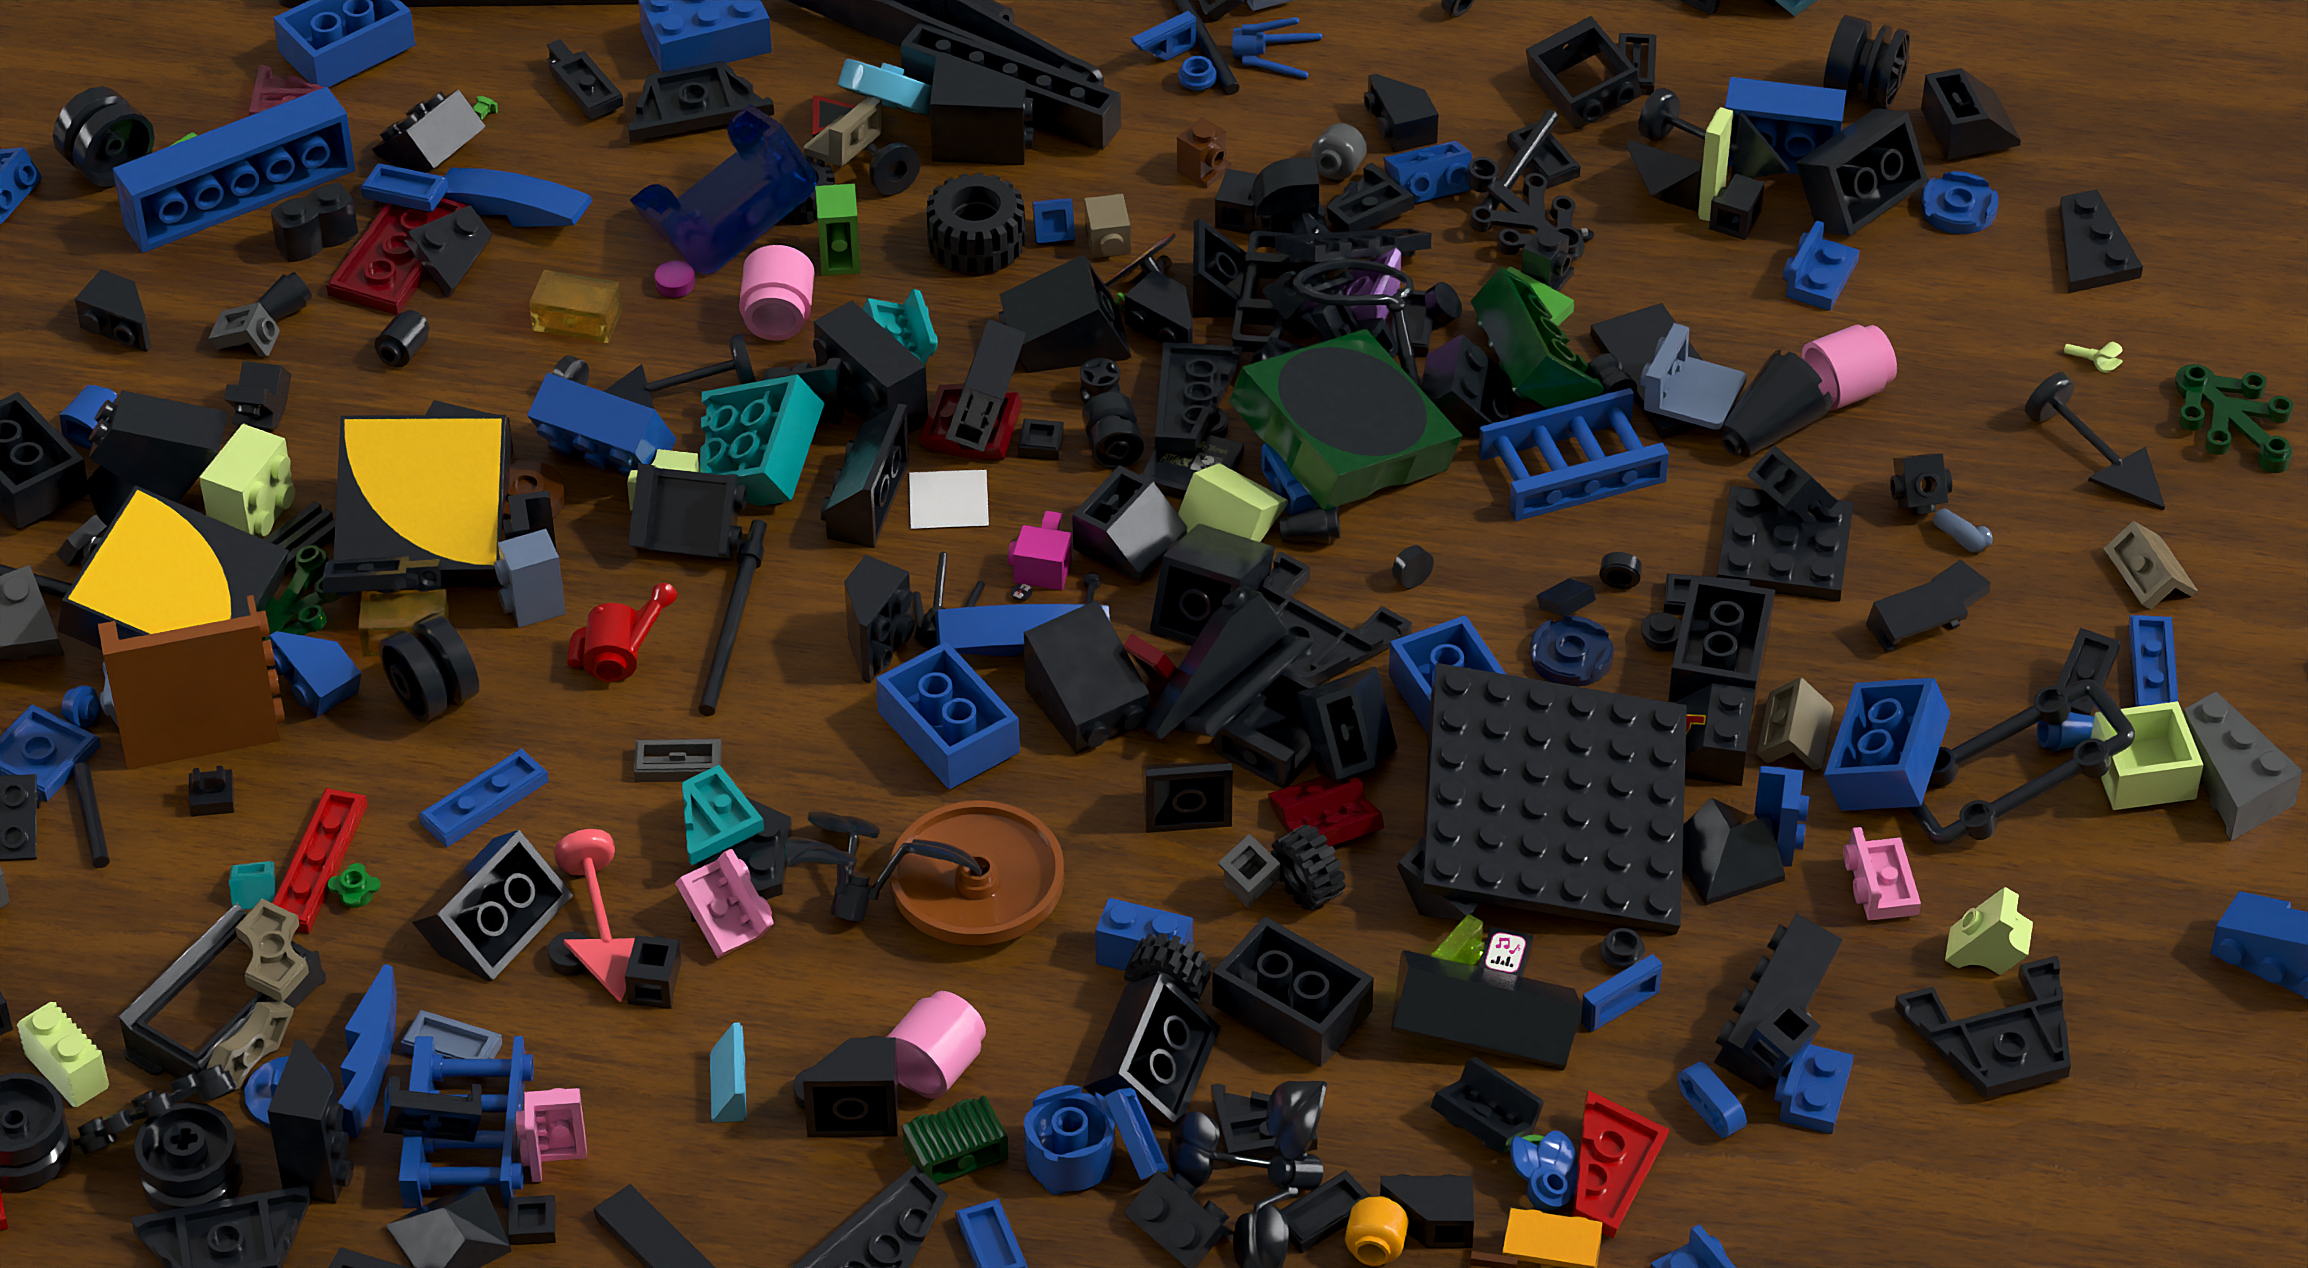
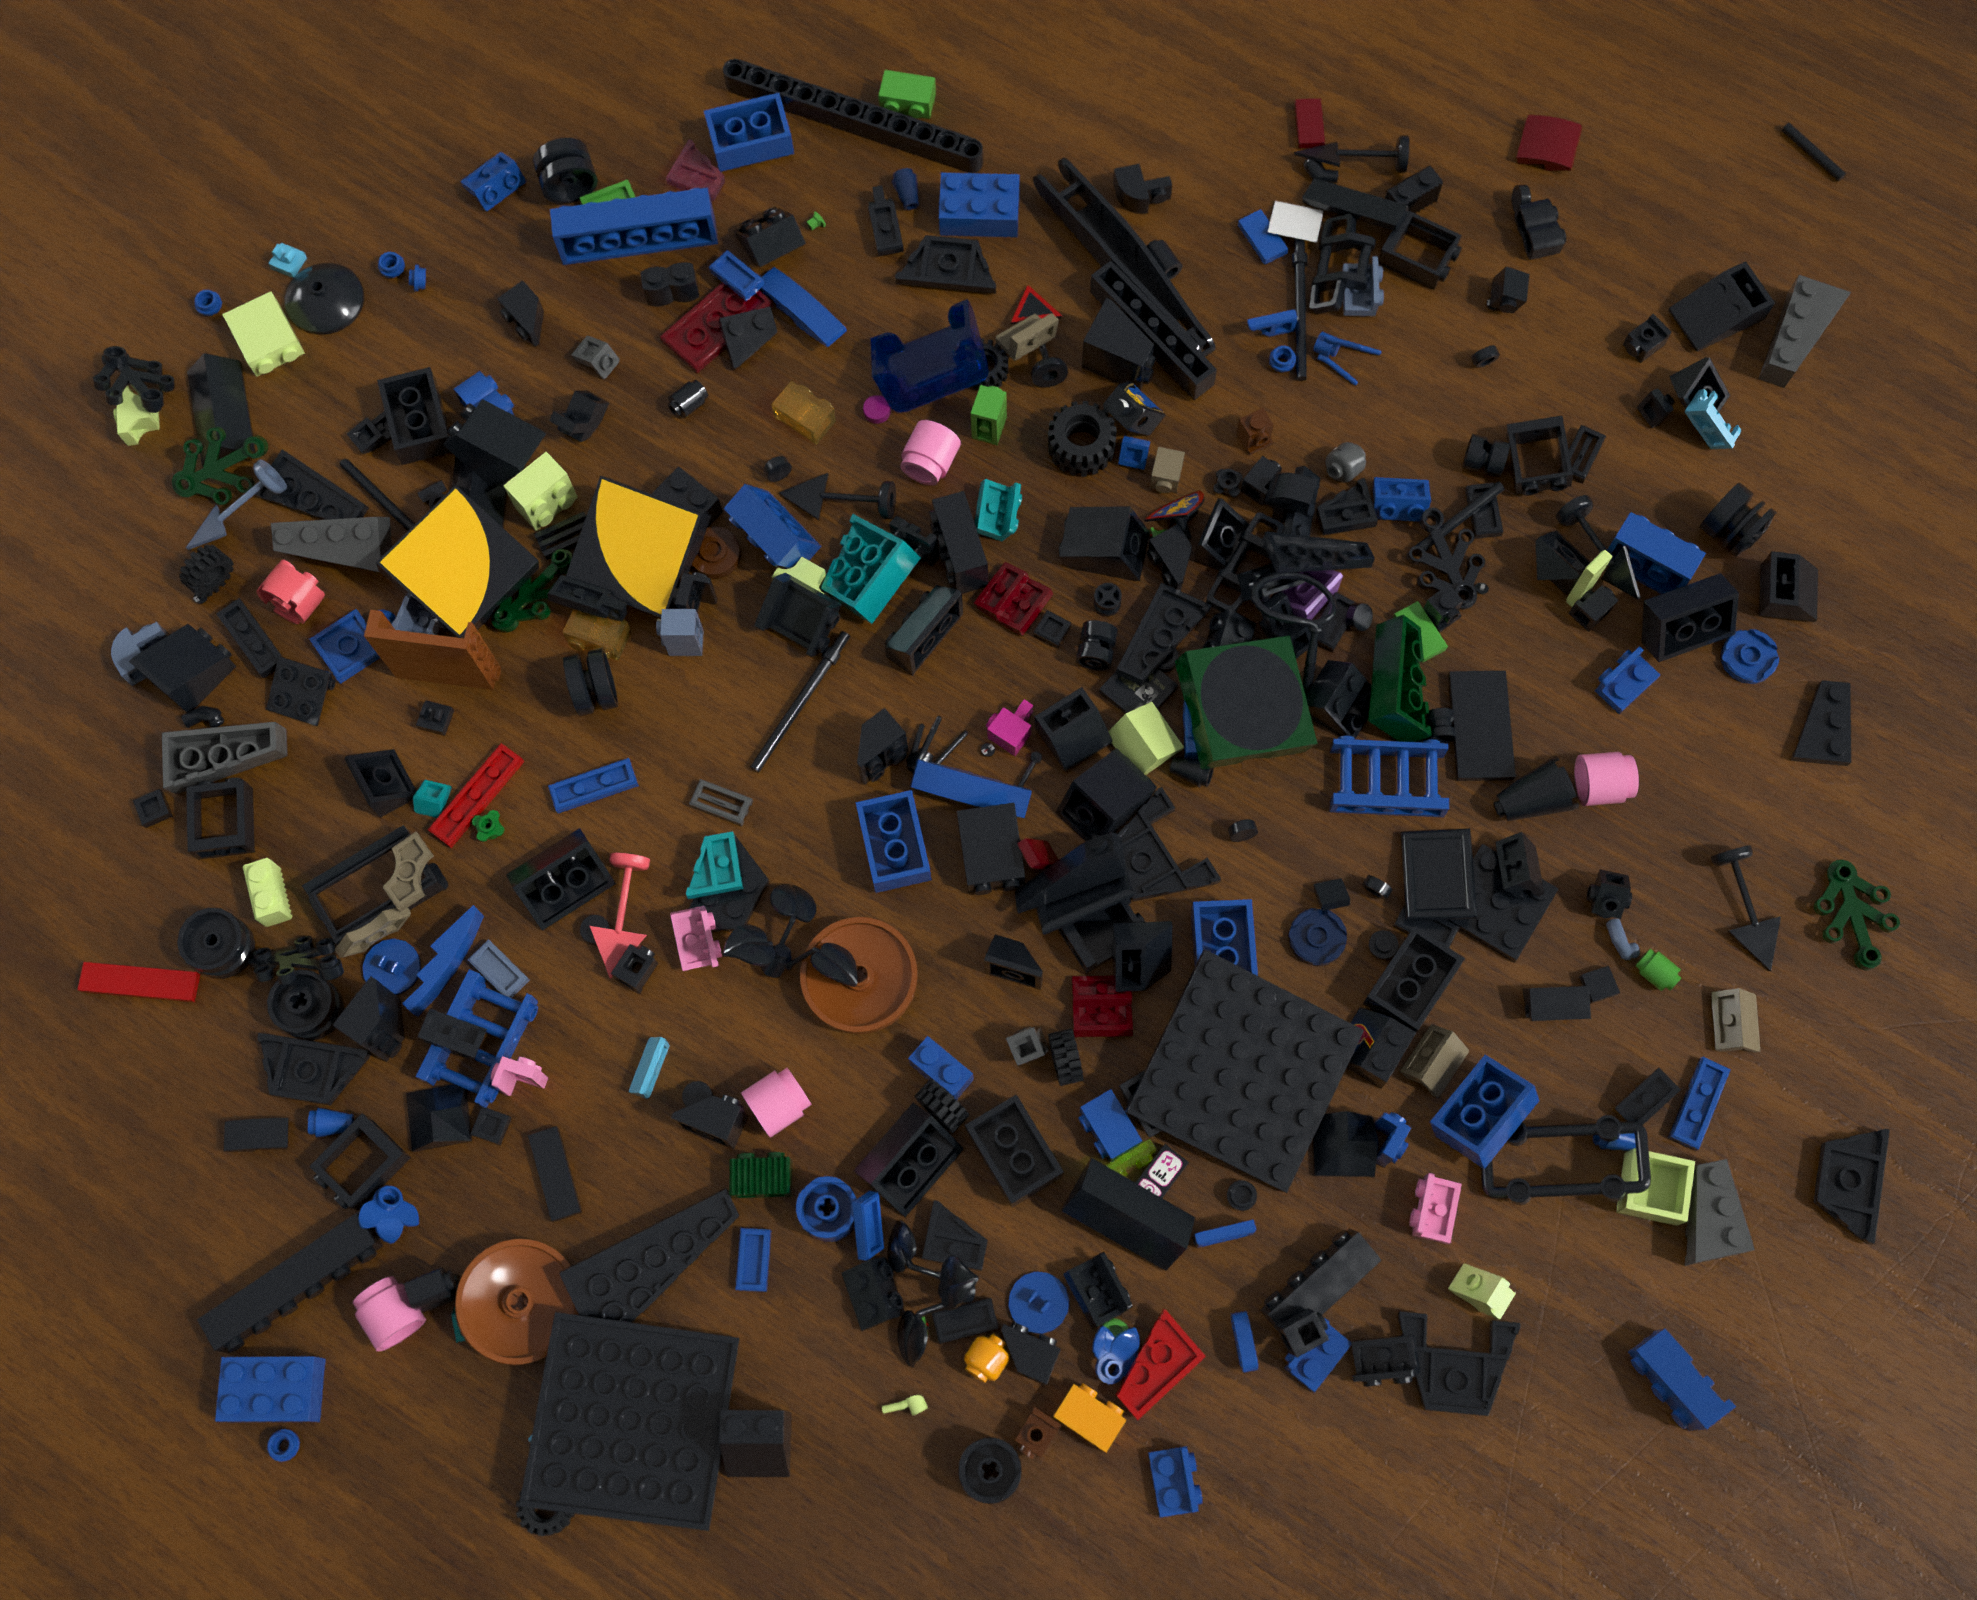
camera: 25 degrees right, 25 degrees up
black bar [72,762,110,868] -> none
black cone [256,272,312,321] -> none
blue slope [269,631,362,717] -> none
red piece [567,582,678,682] -> none
medium azure wheel [837,59,932,115] -> none
white sticker [909,470,989,529] -> none
black window [946,319,1026,452] -> none
black slope [1363,74,1439,153] -> none
sand blue bracket [1640,323,1746,429] -> none
yellowish green hand [2064,342,2123,373] -> none
none -> black slope [344,749,417,818]
none -> dark blue cone [892,168,919,210]
none -> blue piece [1008,1272,1069,1334]
none -> blue brick [1078,1089,1142,1163]
none -> black torso [1103,381,1166,436]
none -> black plate [1213,469,1243,497]
none -> black bracket [1351,1334,1421,1387]
none -> black piece [1400,828,1478,922]
none -> black wheel [1462,434,1510,477]
none -> bright green brick [1635,948,1682,991]

